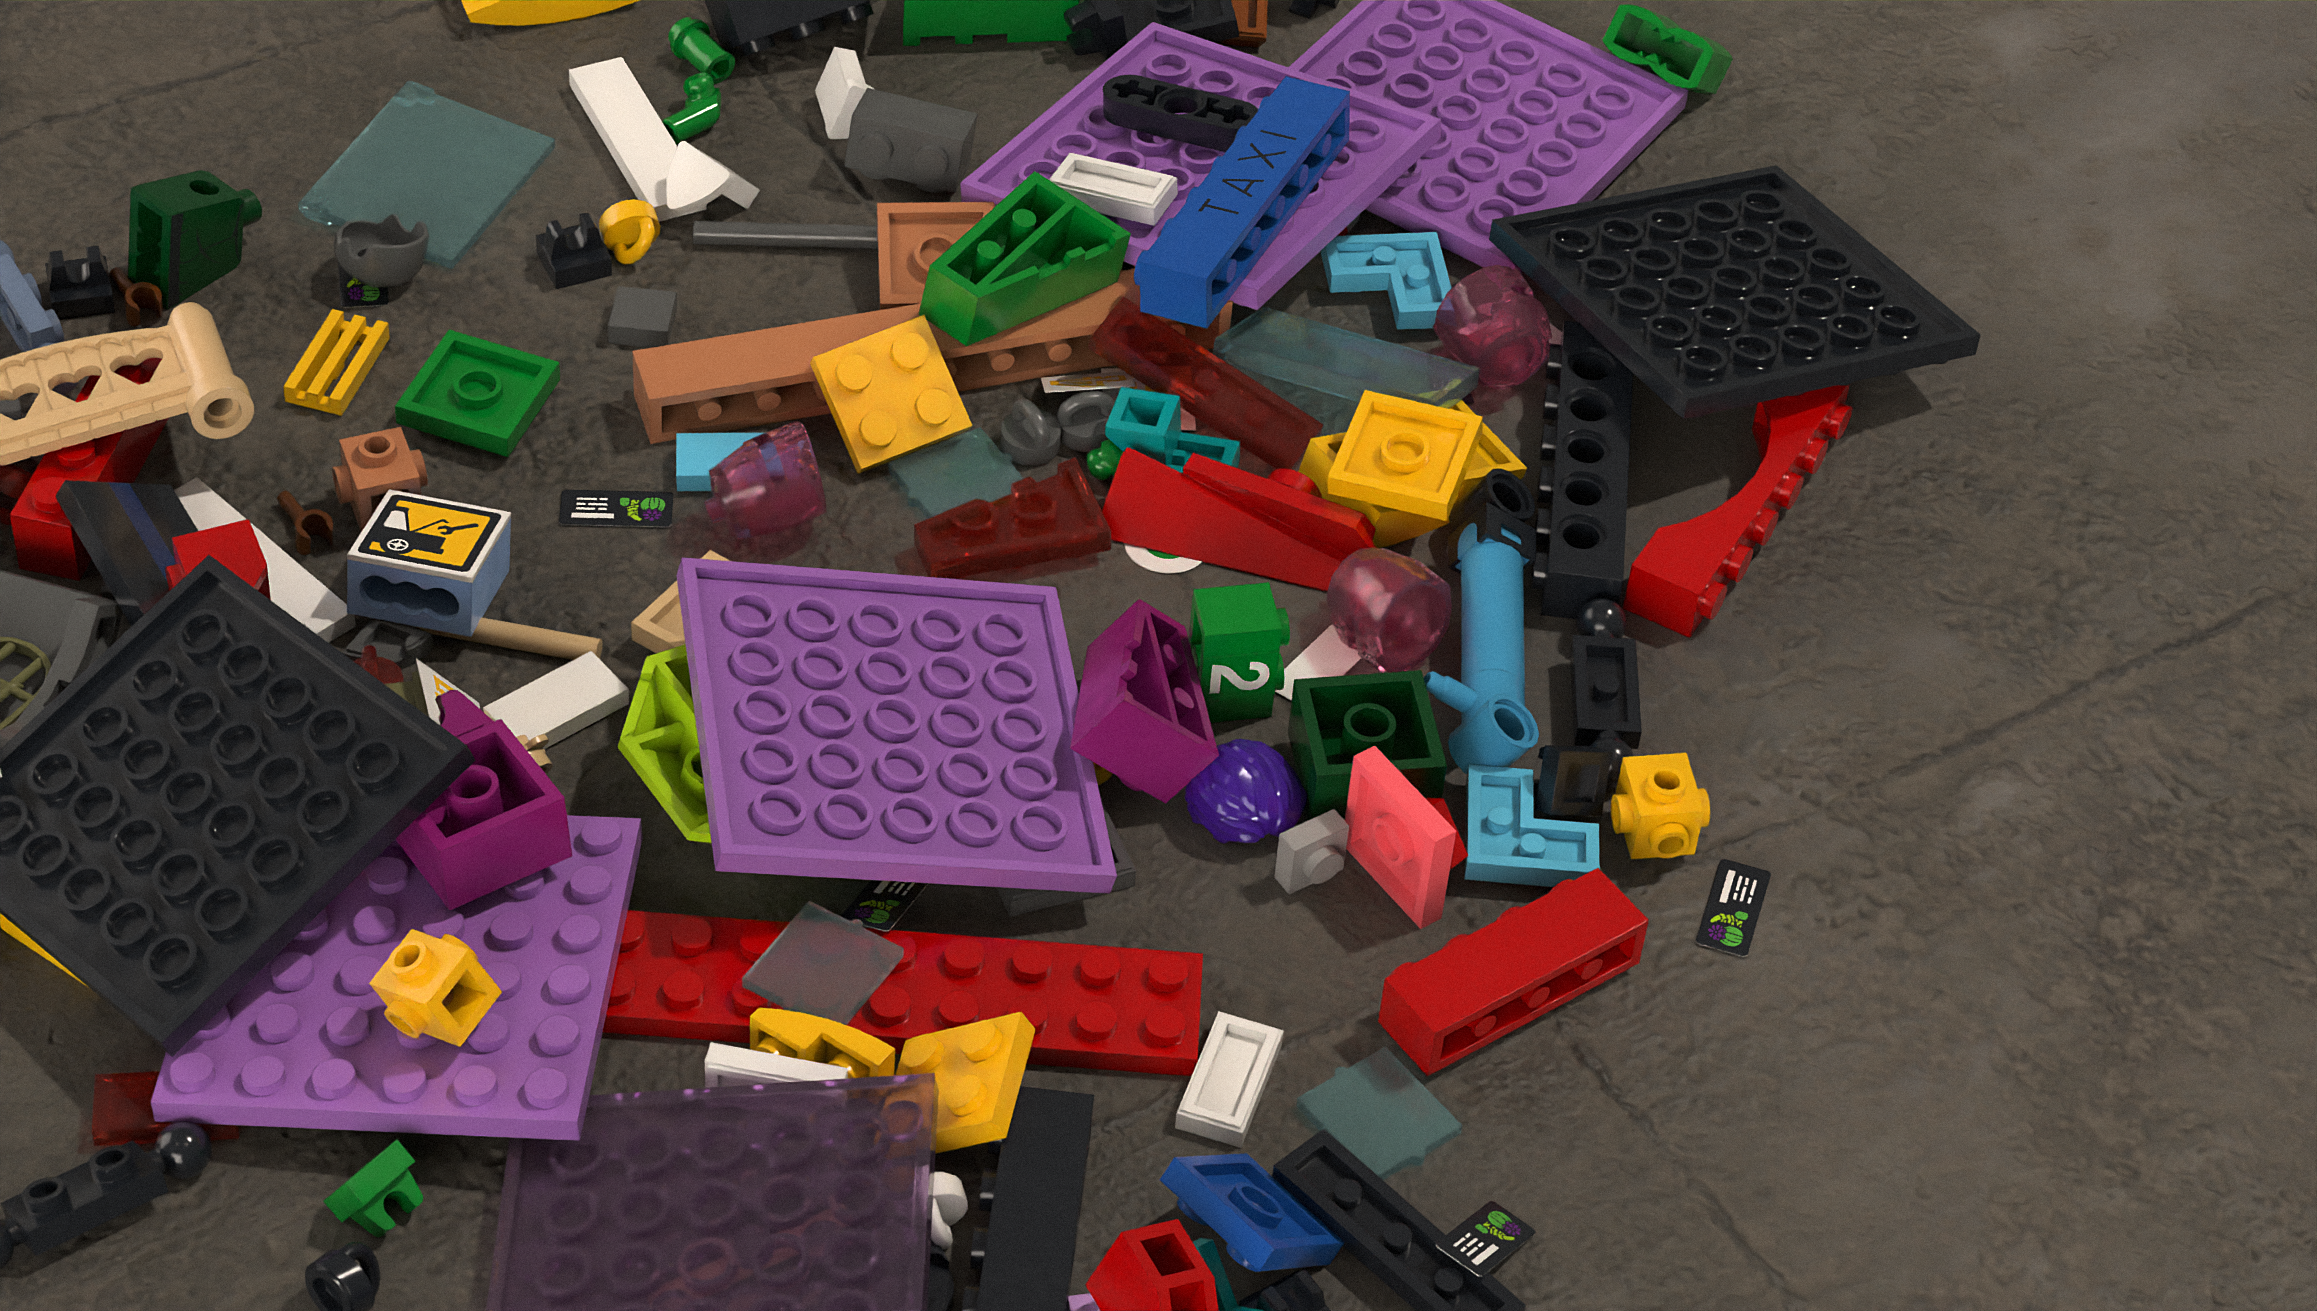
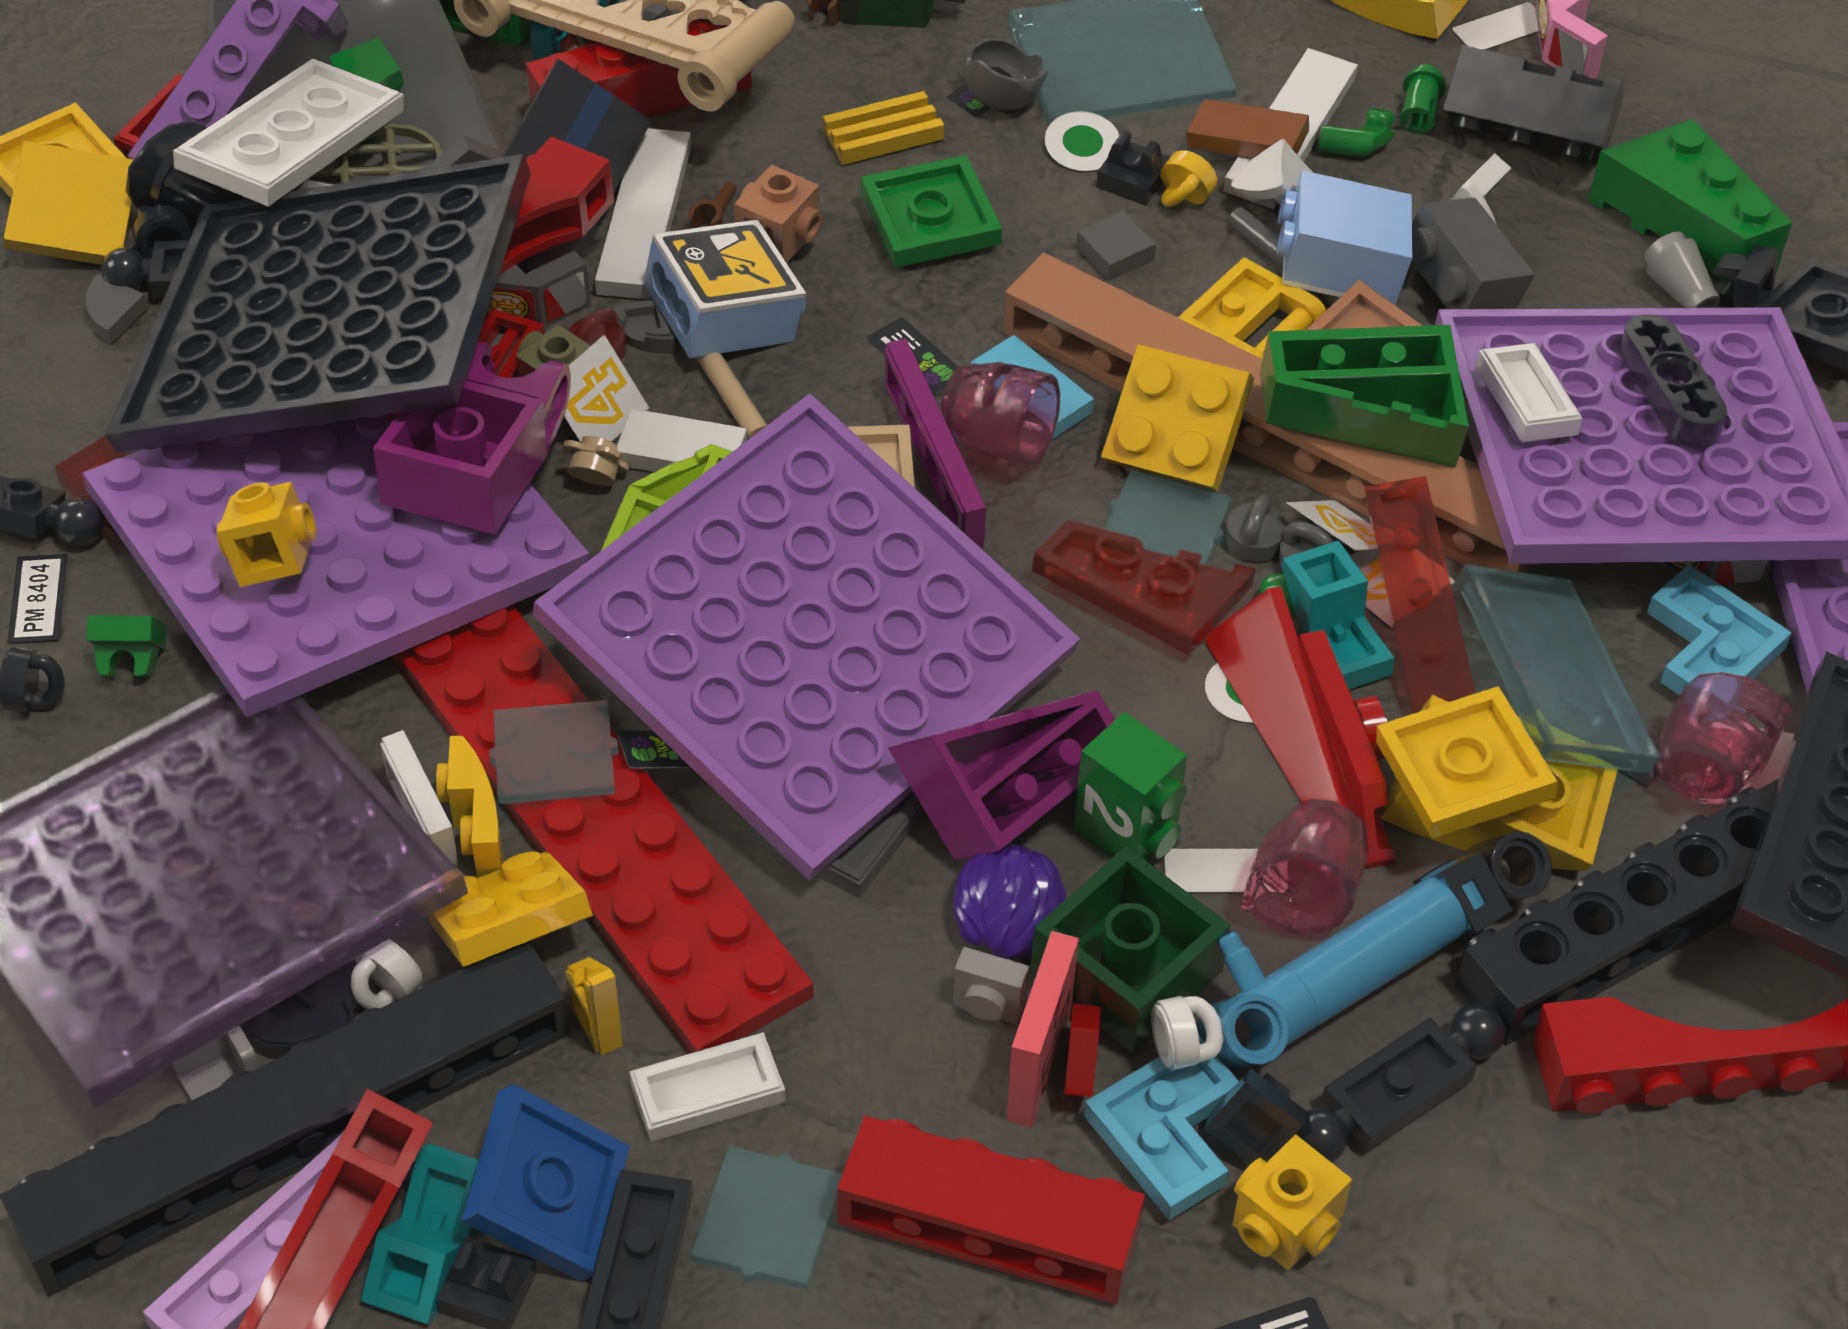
camera: 55 degrees right, 5 degrees up
blue brick [1134,76,1350,328] -> none
none -> sticker [7,554,68,643]
none -> yellow tile [565,957,623,1056]
none -> magenta tile [884,338,986,548]
none -> white sticker [1045,111,1119,171]
none -> white tile [1151,996,1224,1071]
none -> yellow plate [1178,257,1326,359]
none -> dark orange tile [1186,99,1309,158]
none -> light blue piece [1276,170,1412,305]
none -> light grey cone [1644,232,1721,308]

